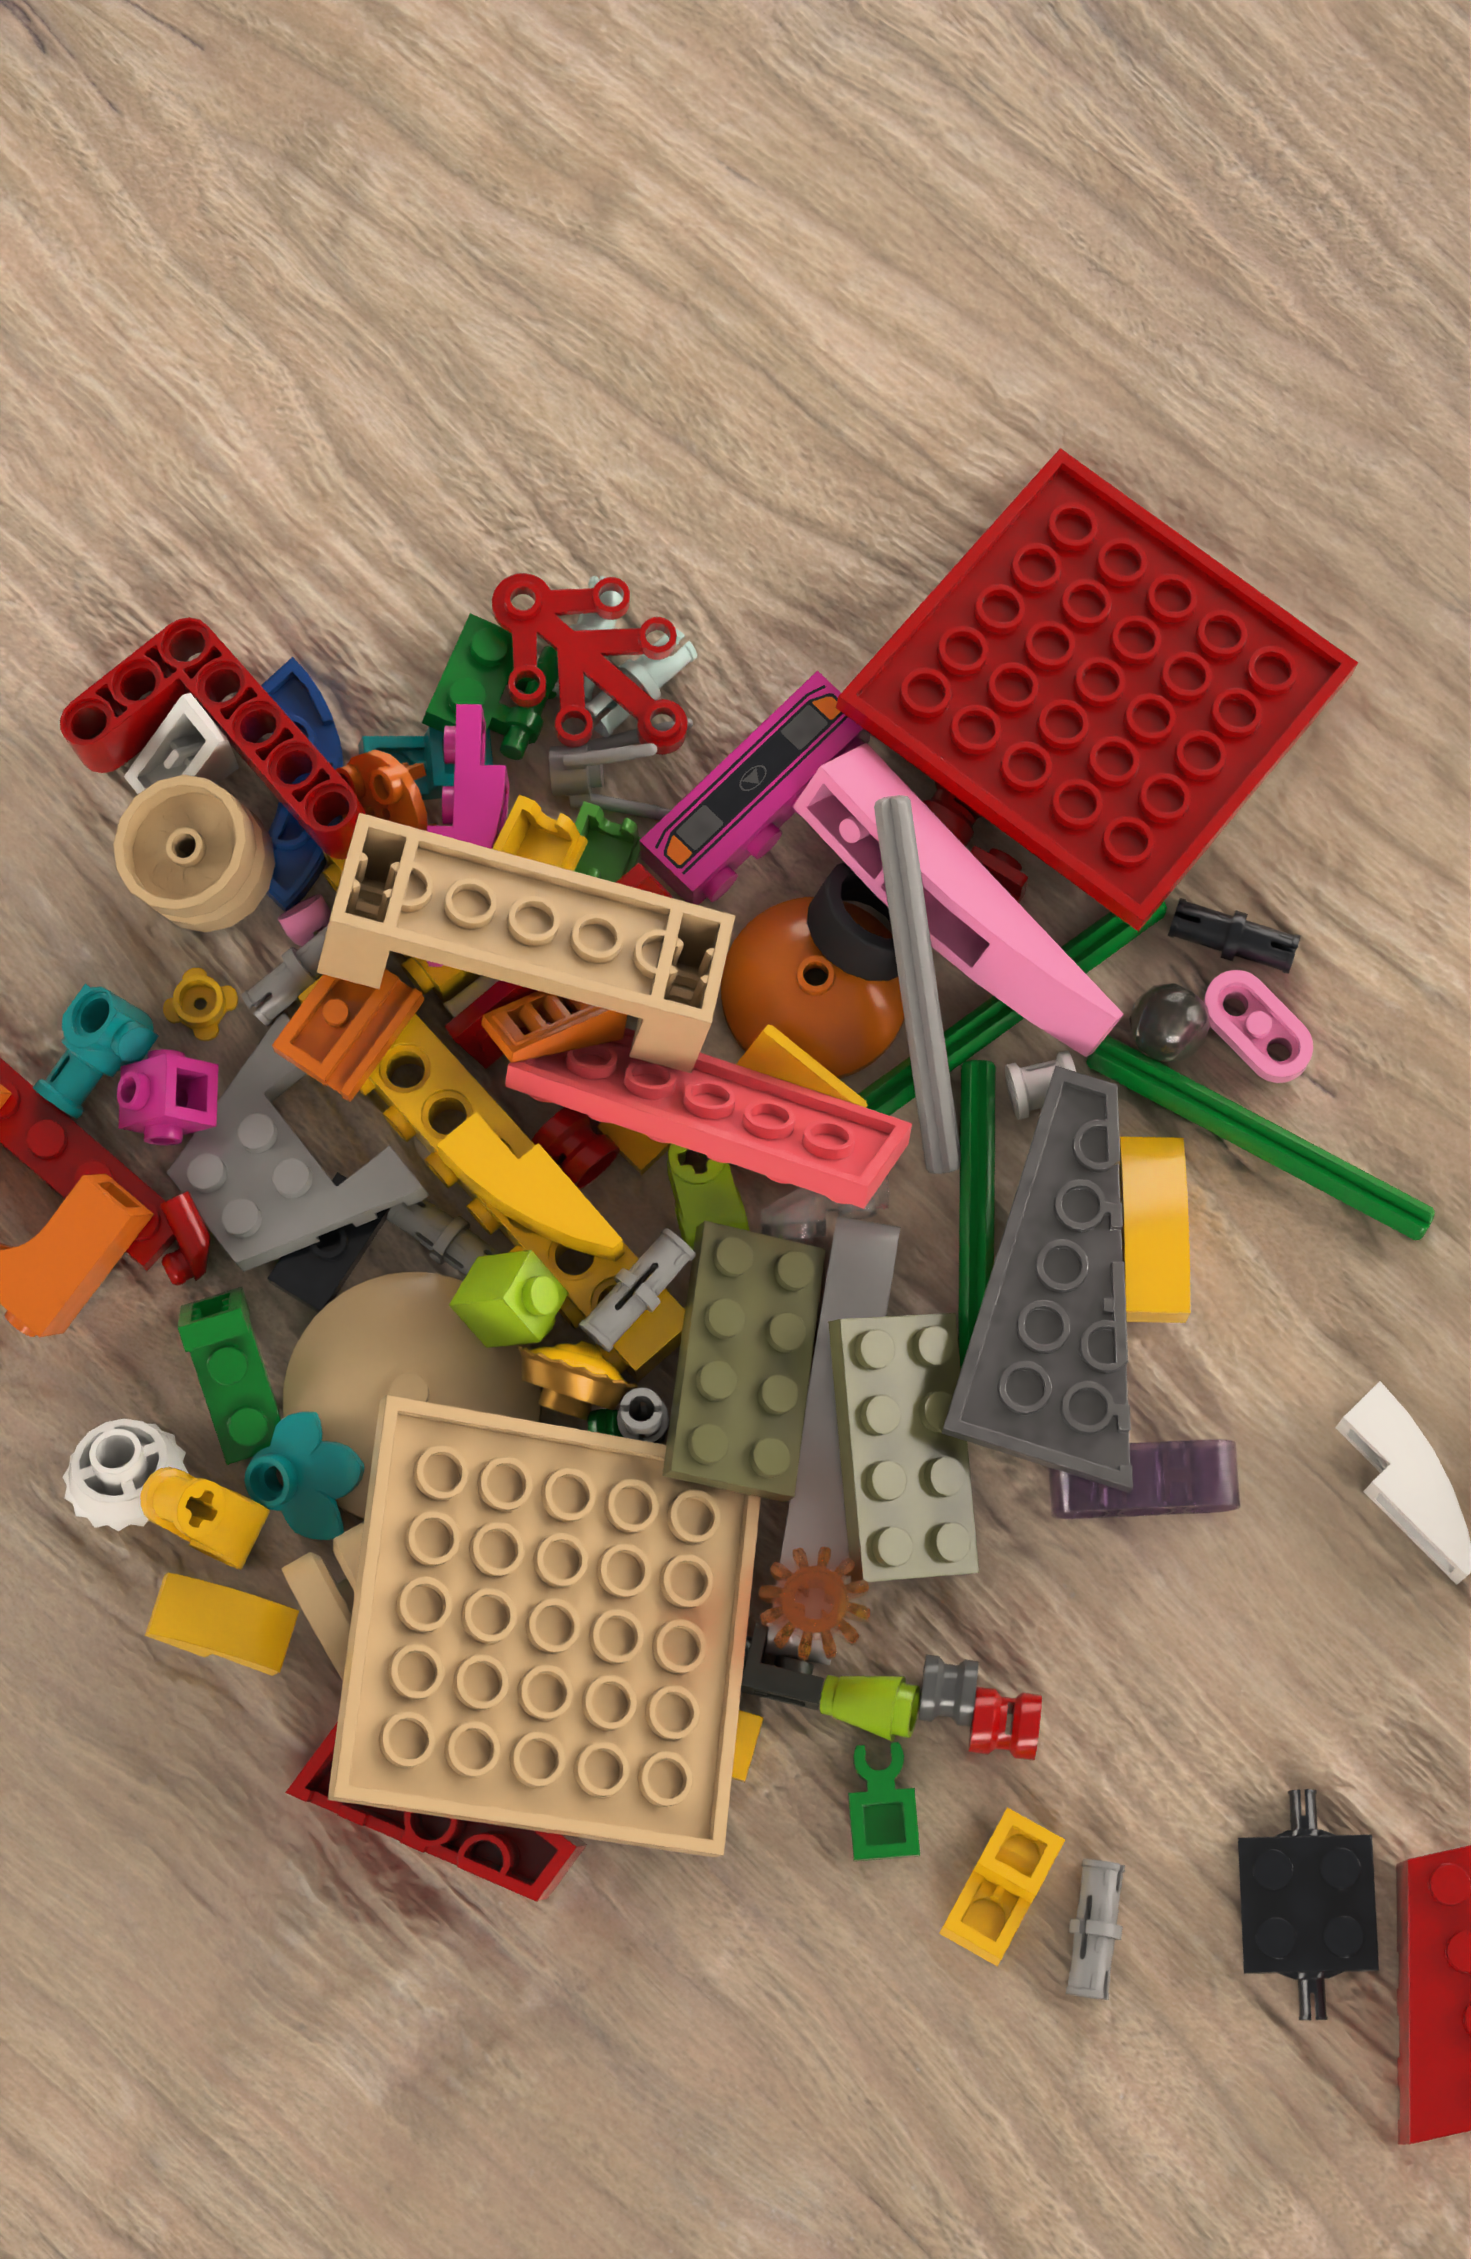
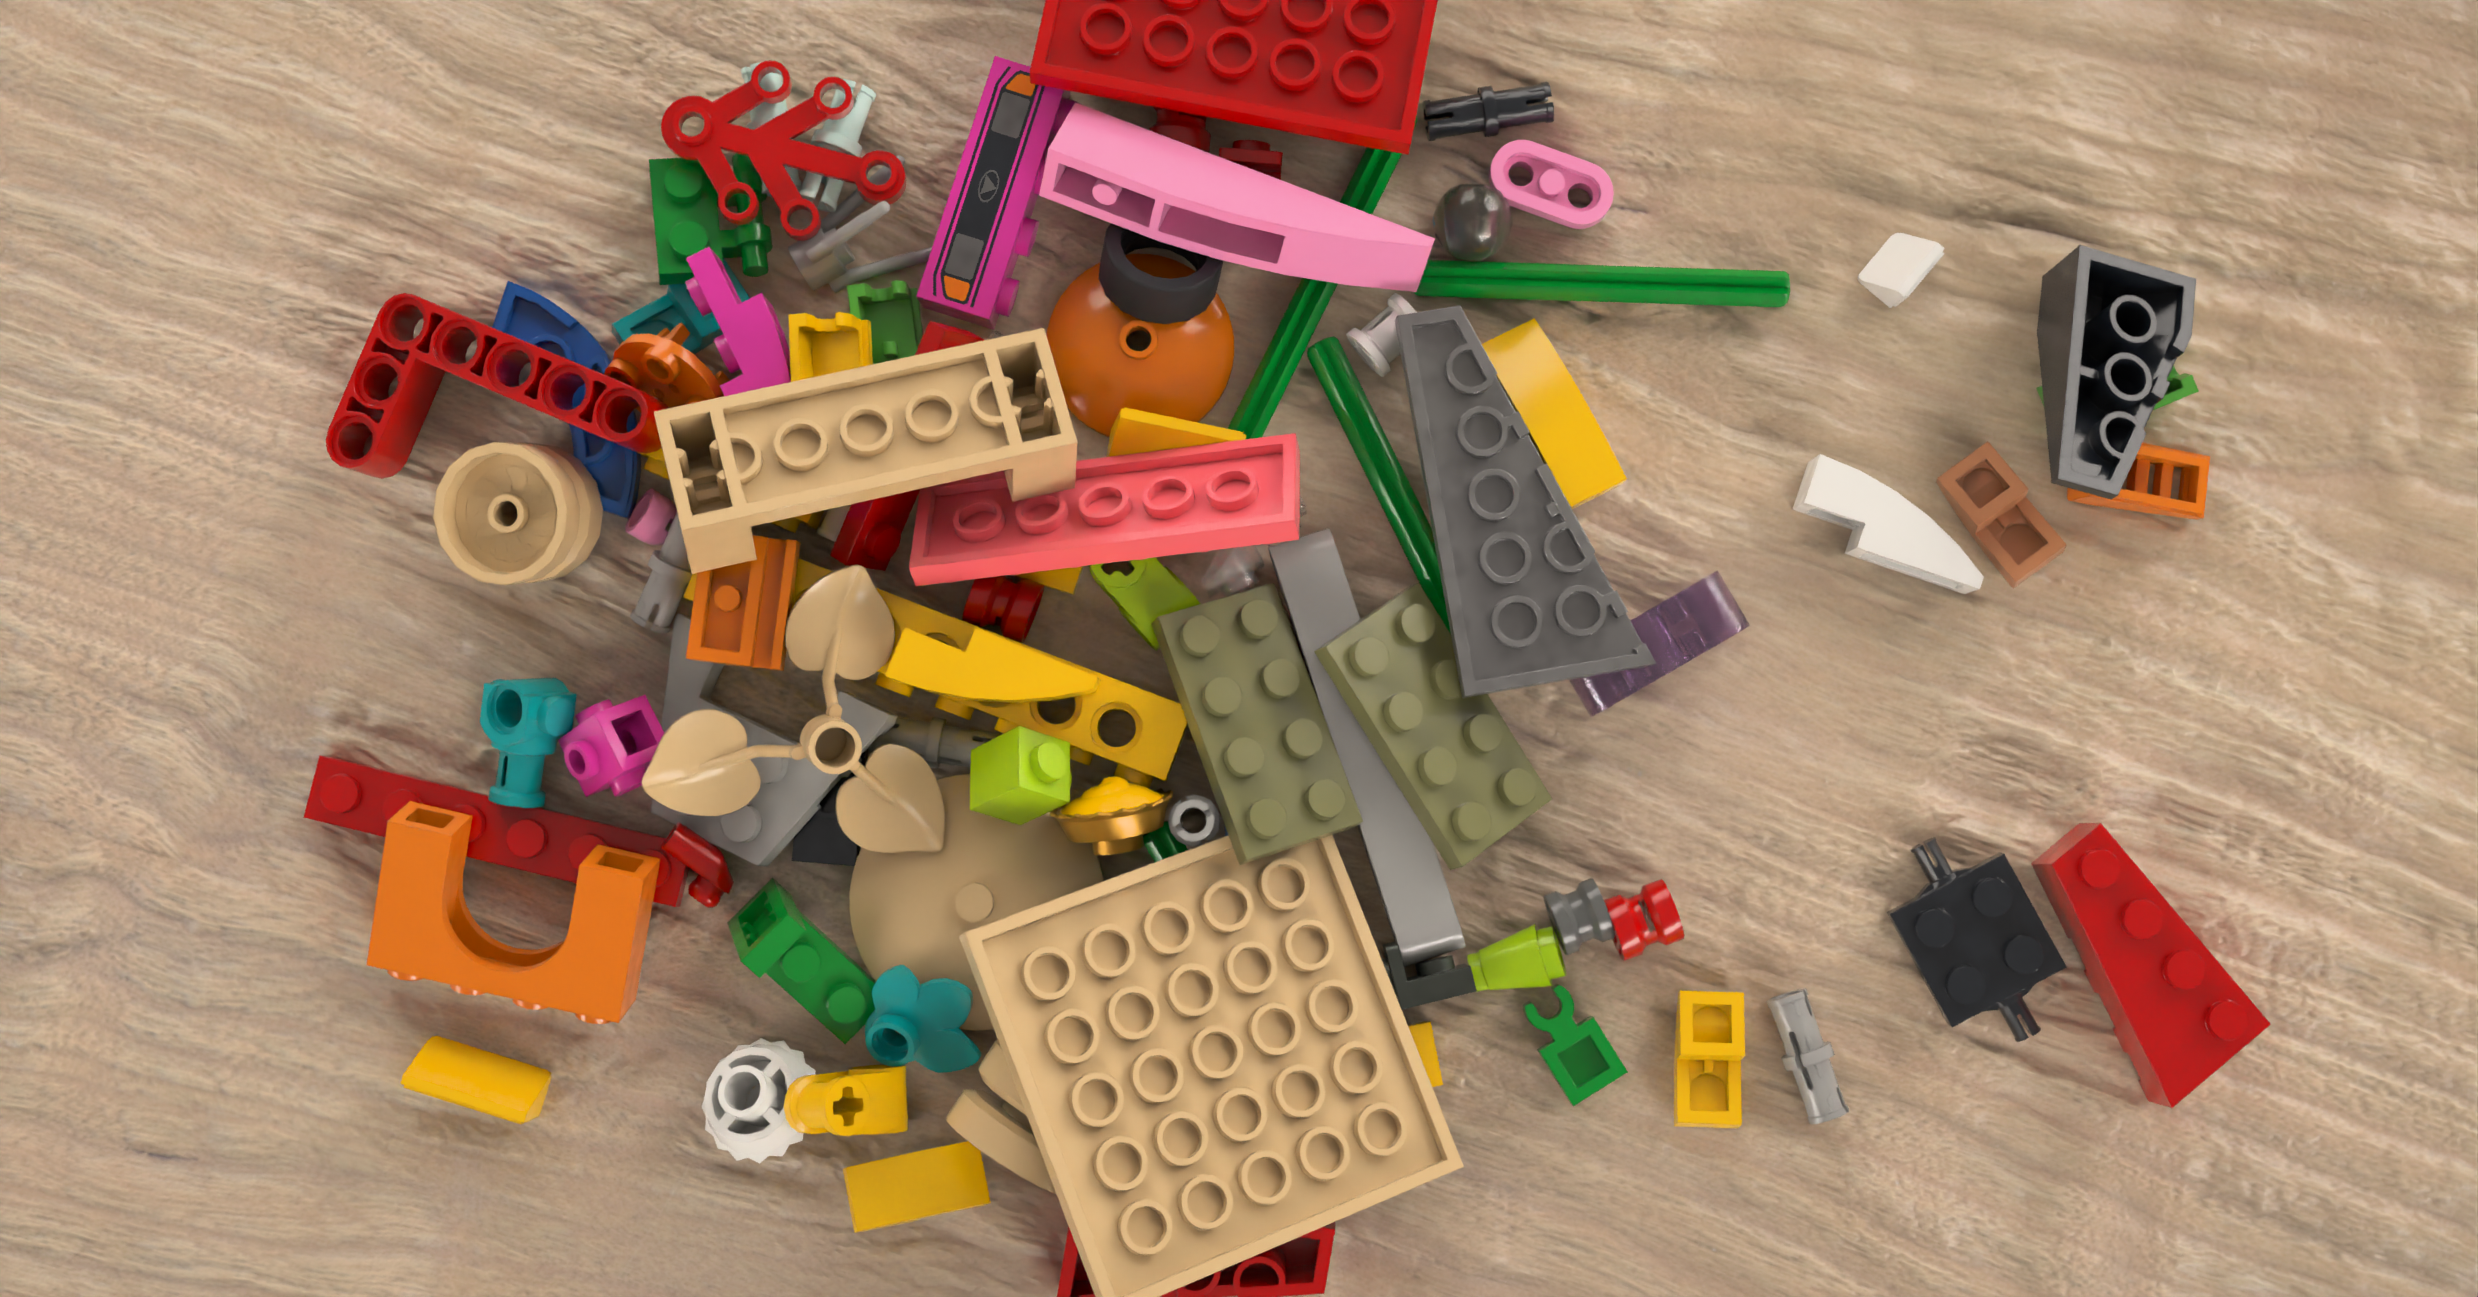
camera: 30 degrees left, 10 degrees up
white slope [124,693,239,794] -> none
yellow plate [163,968,238,1041] -> none
orange slope [481,991,628,1063] -> none
light grey pin [578,1228,696,1353] -> none
clear orange gear [759,1547,871,1660] -> none
light grey axle [874,795,961,1174] -> none
none -> tan plant [641,565,945,853]

